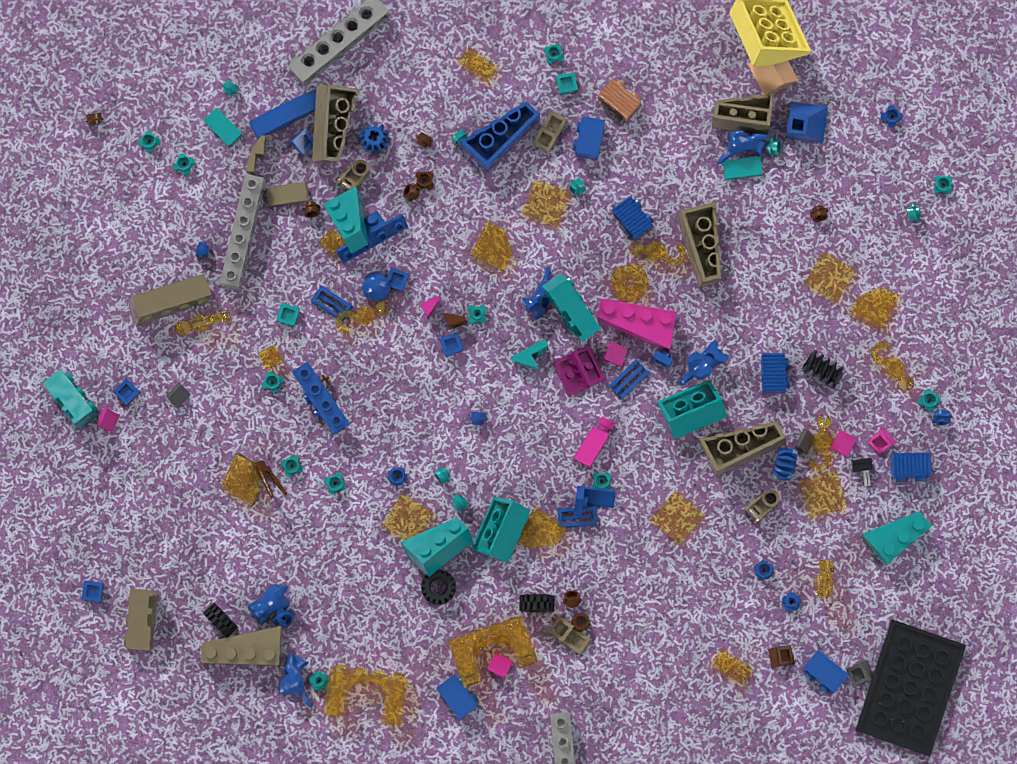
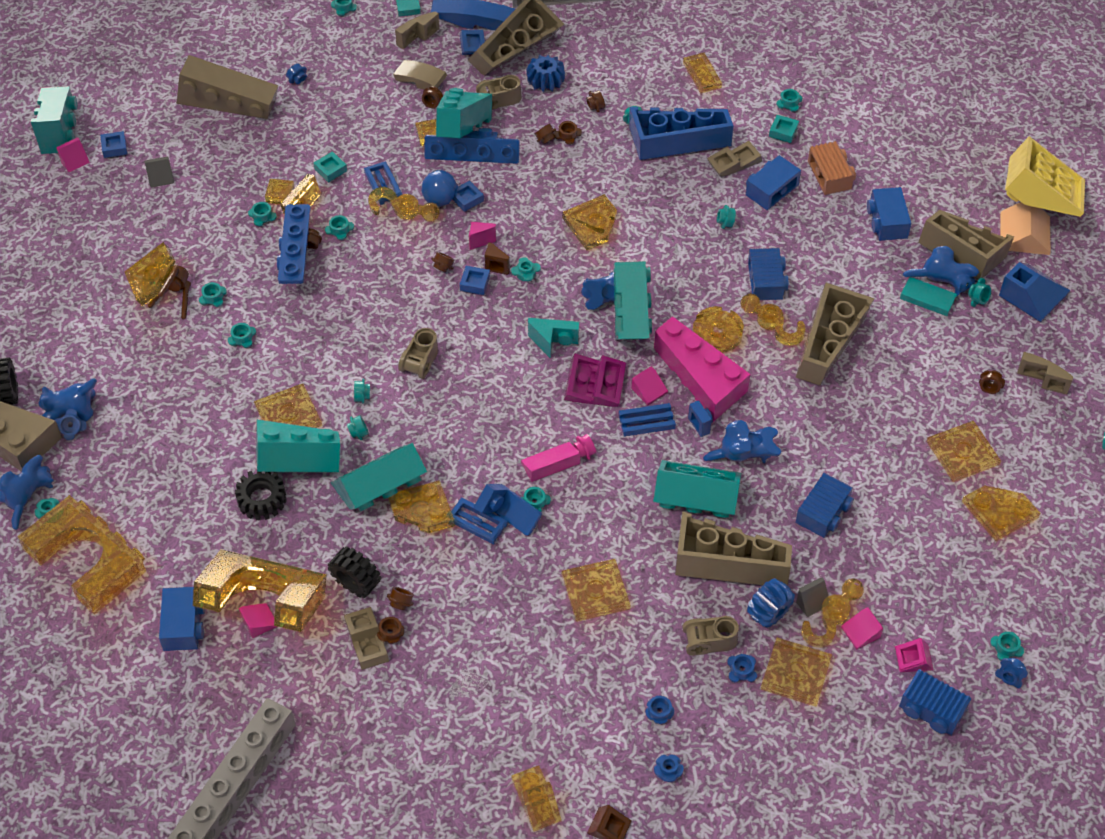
camera: 30 degrees right, 25 degrees down
clear yellow piece [176,312,232,336] -> none
light grey brick [220,174,266,291] -> none
blue plate [388,467,407,486] -> none
blue plate [469,412,487,425] -> none
clear yellow tile [522,179,570,228] -> none
black piece [801,350,844,389] -> none
clear yellow plate [814,559,834,598] -> none
black piece [851,458,873,487] -> none
teal wedge [860,511,932,566] -> none
clear yellow piece [871,341,915,391] -> none
none -> clear yellow plate [280,174,321,216]
none -> teal plate [325,215,354,240]
none -> dark tan piece [398,328,439,379]
none -> reddish brown plate [431,251,455,272]
none -> blue plate [727,654,757,683]
none -> blue brick [867,187,911,241]
none -> dark tan slope [1017,352,1073,395]

